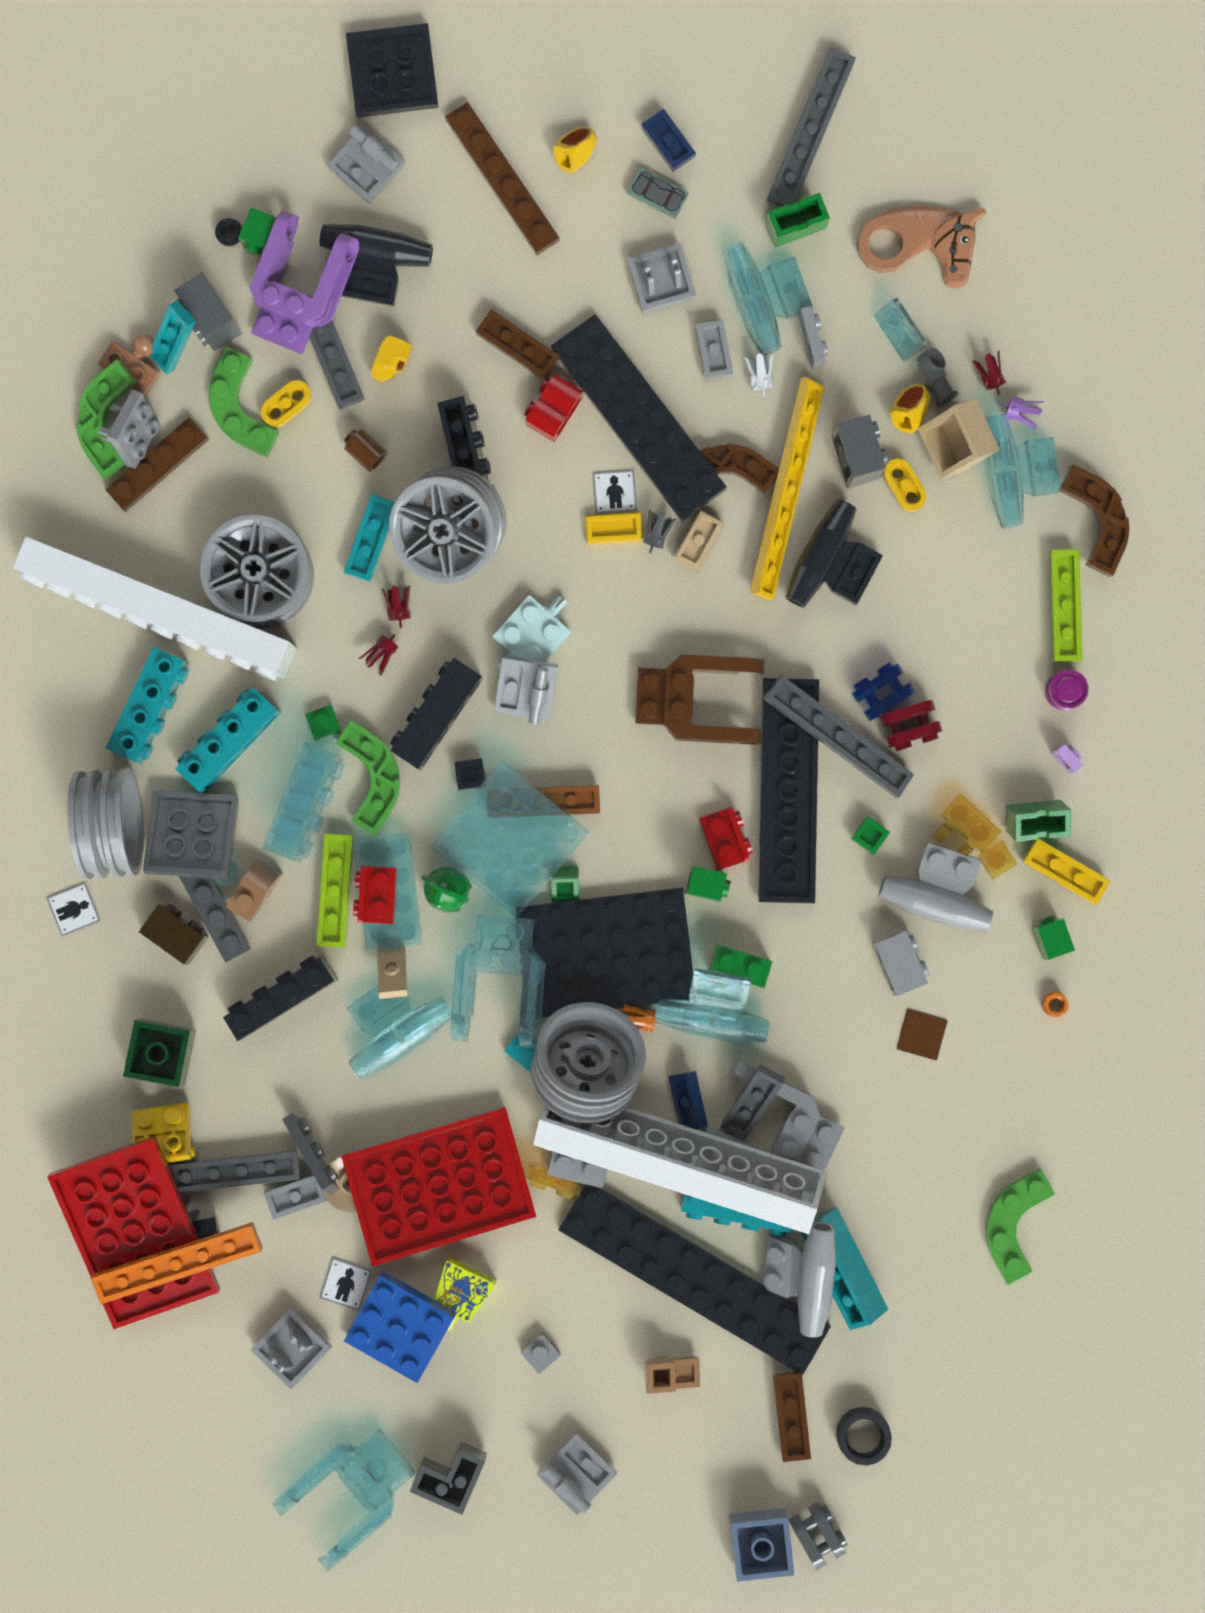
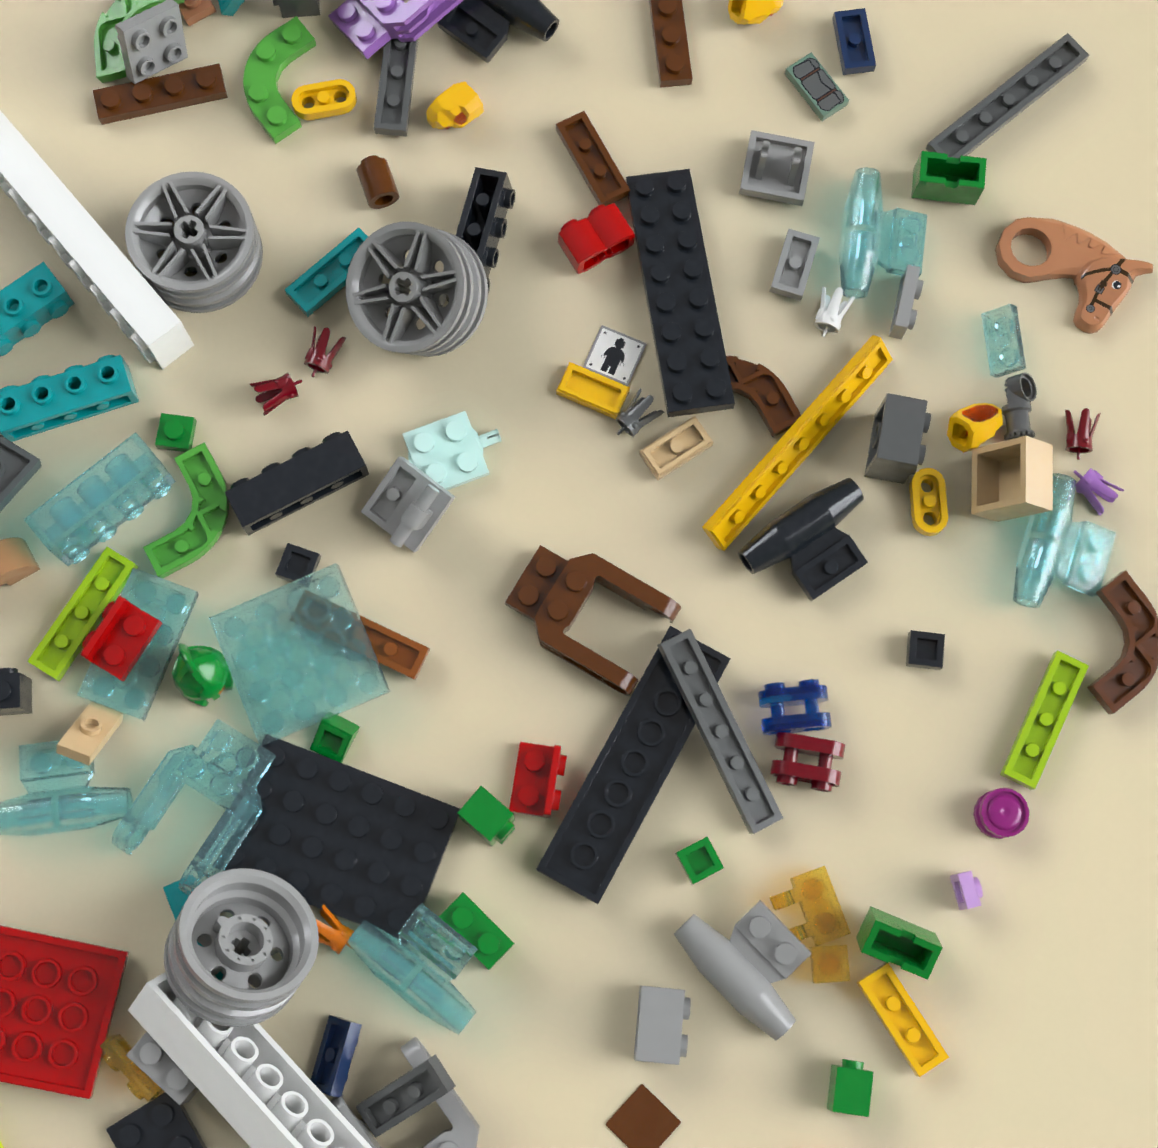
camera: 25 degrees right, 10 degrees down
none -> black plate [906,630,945,670]

